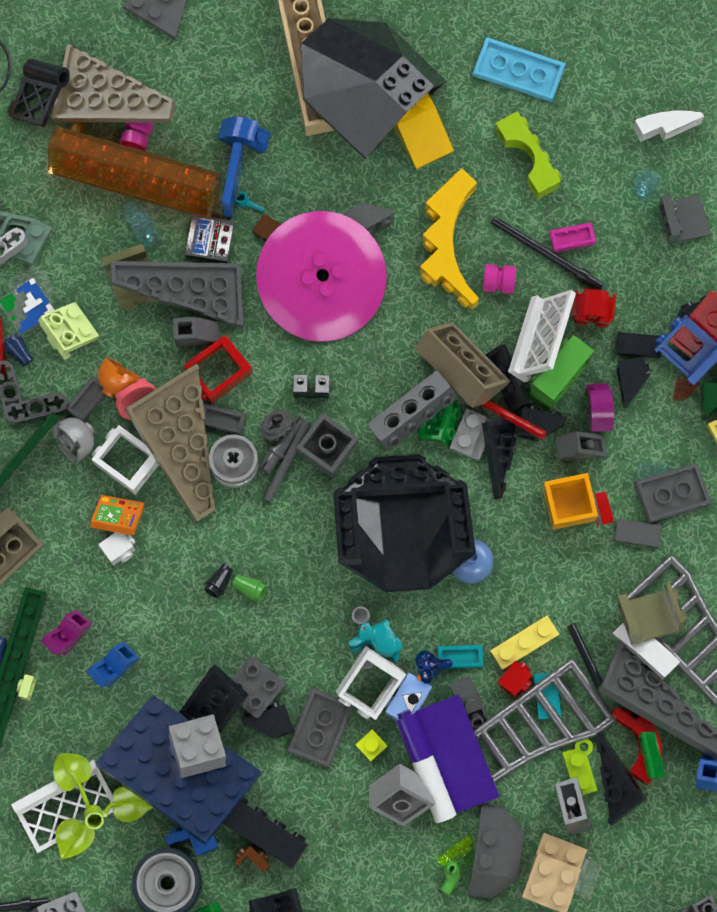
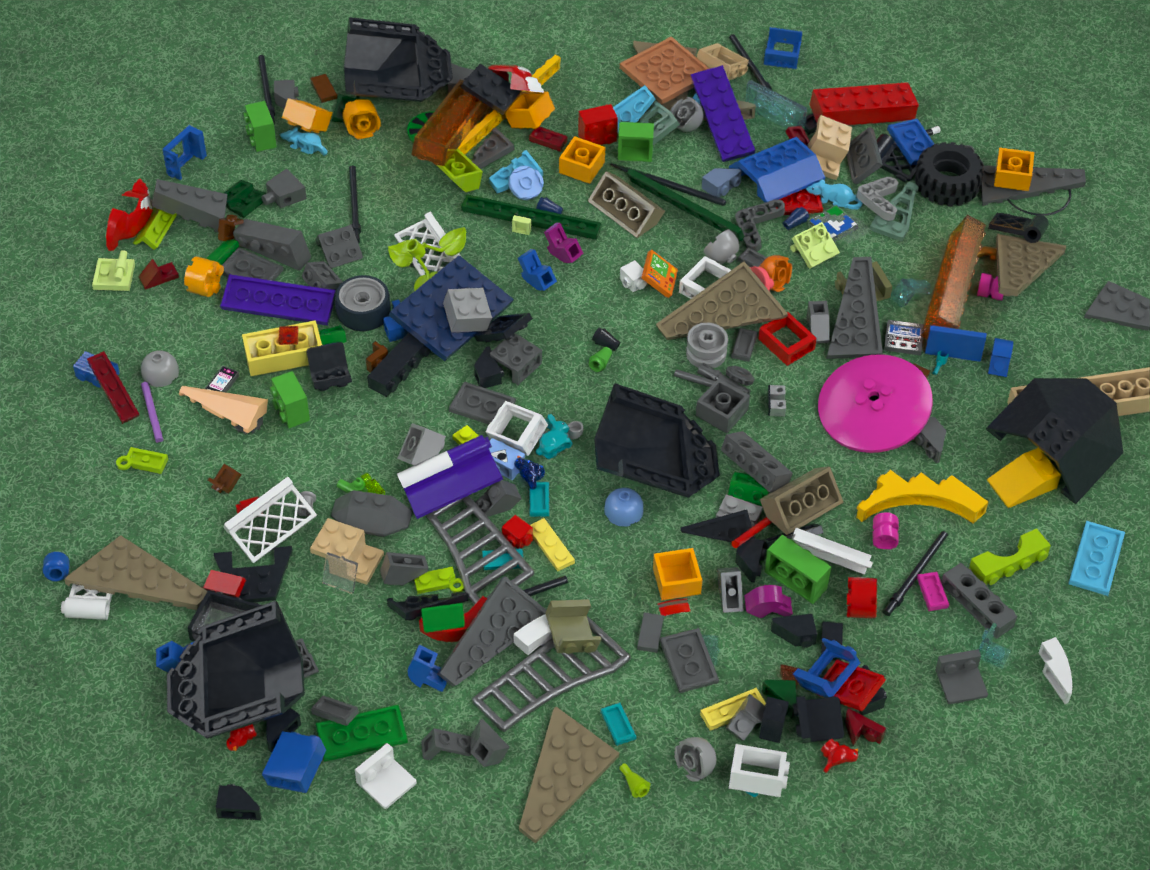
camera: 90 degrees right, 25 degrees down
none -> dark grey brick [941,563,1017,639]

